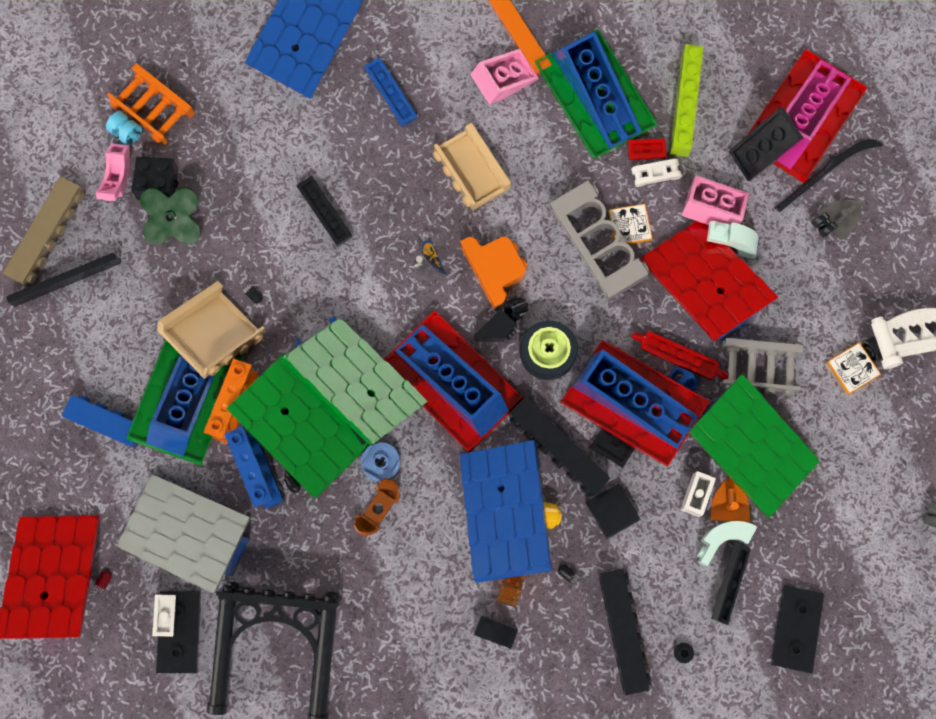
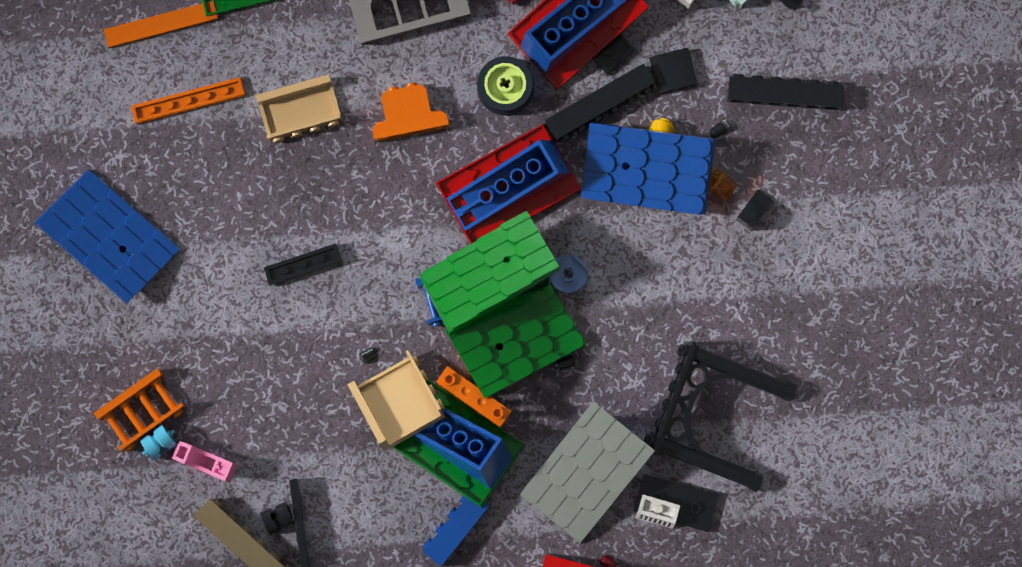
camera: 70 degrees left, 5 degrees up
black brick [131,157,178,200] -> none
dark green plant [140,187,201,245] -> none
blue fence [224,426,284,509] -> none
dark orange piece [353,478,400,536] -> none
blue plate [364,57,417,127] -> none
shield [413,240,447,275] -> none
bright pink slope [470,49,539,105] -> none
black slope [474,309,517,342] -> none
black gear [503,295,529,321] -> none
black plate [674,643,694,663] -> none
none -> orange tile [131,77,246,125]
none -> black wheel [260,501,295,535]

